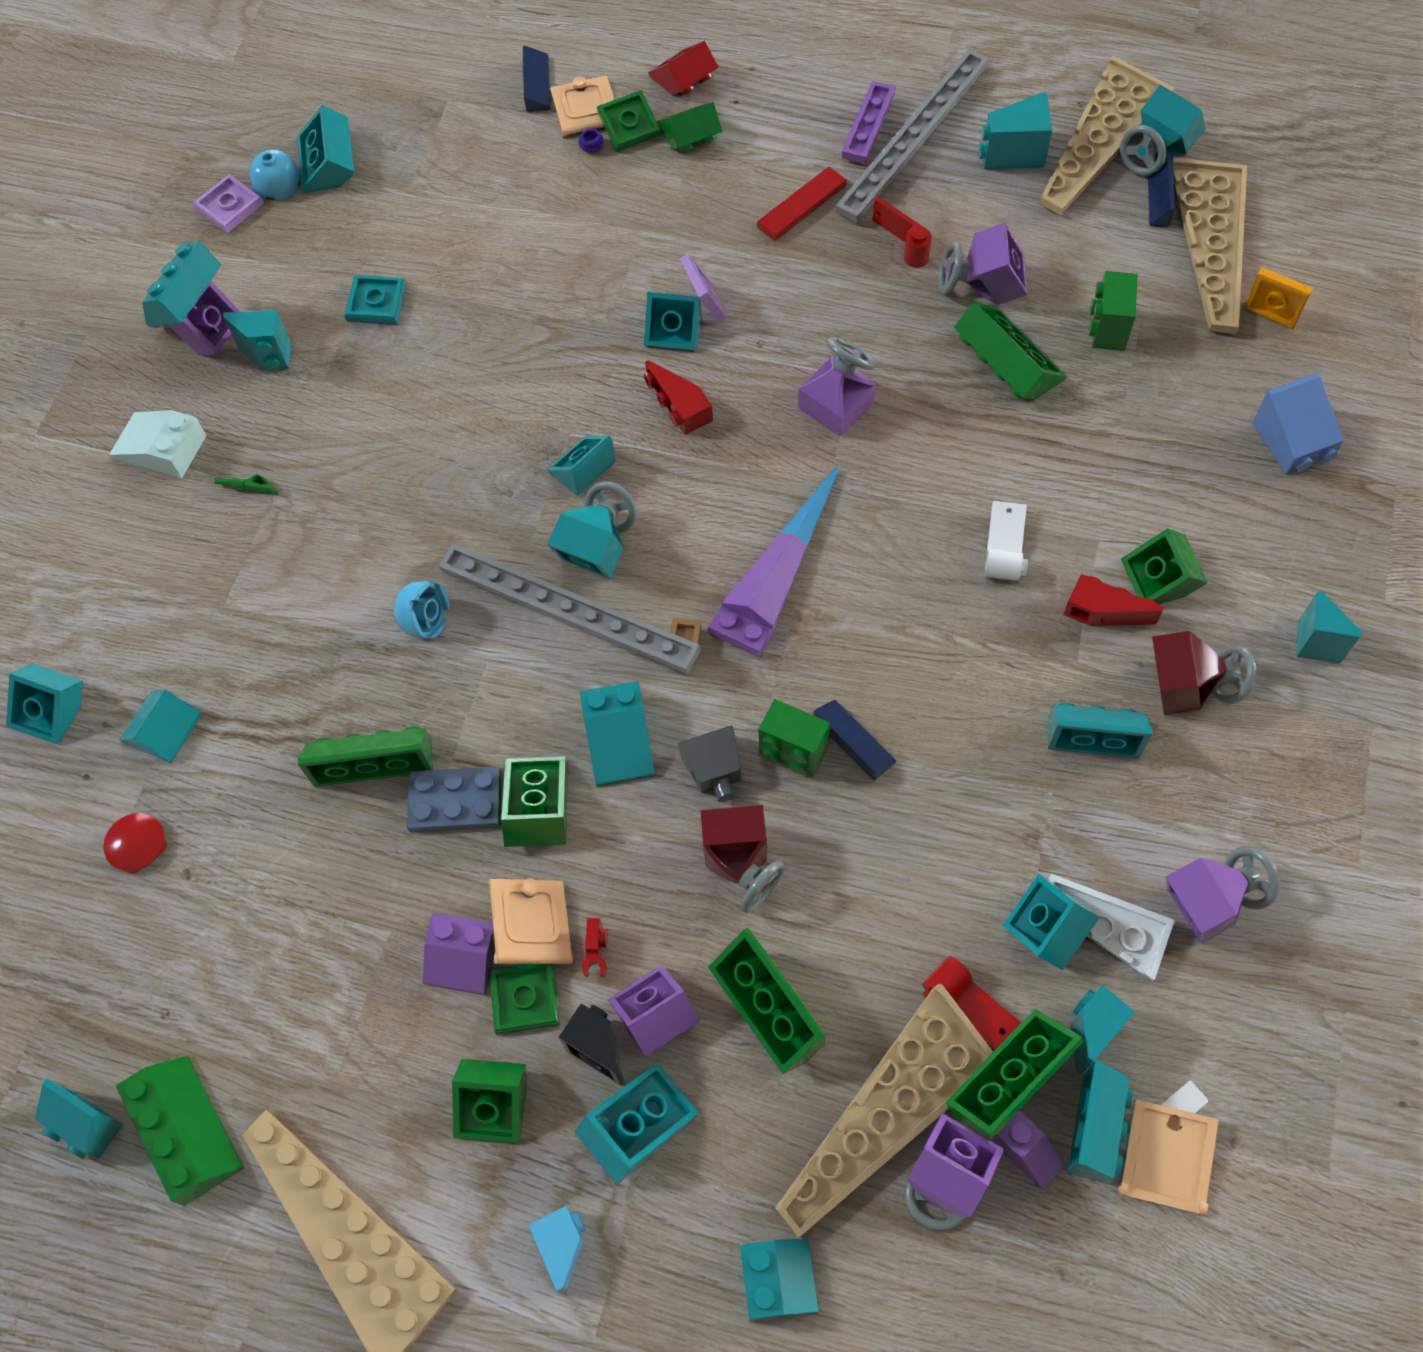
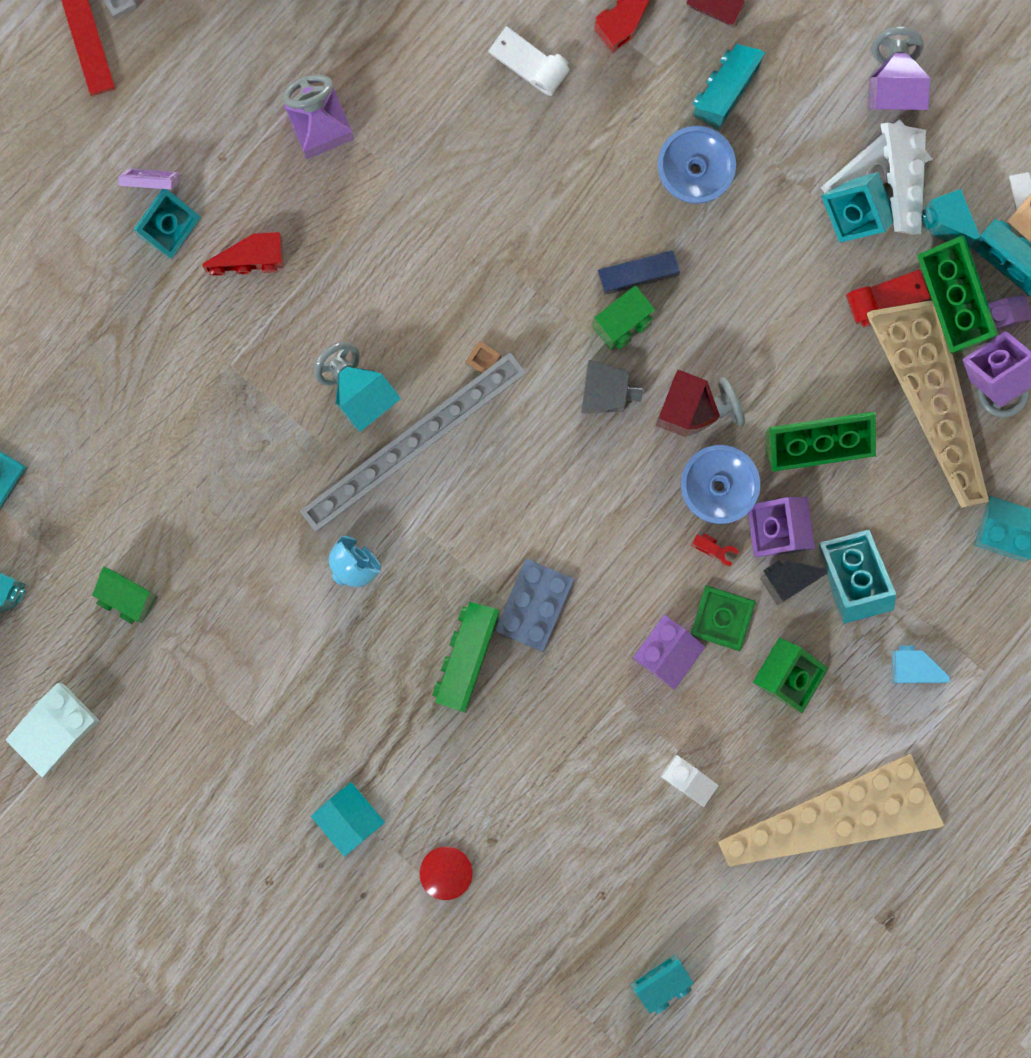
camera: 70 degrees left, 20 degrees up
teal slope [6,663,83,744] -> none
green slope [116,1056,244,1206] -> none
green hand [215,474,278,495] -> none
light nougat container [489,878,573,965] -> none
green slope [501,756,567,847] -> none
teal slope [548,435,616,496] -> none
teal slope [579,681,655,787] -> none
medium lavender plate [708,467,838,657] -> none
none -> green slope [92,566,158,625]
none -> medium blue dish [658,126,736,204]
none -> white slope [660,755,719,807]
none -> medium blue dish [681,445,760,524]
none -> white wing [881,123,926,235]

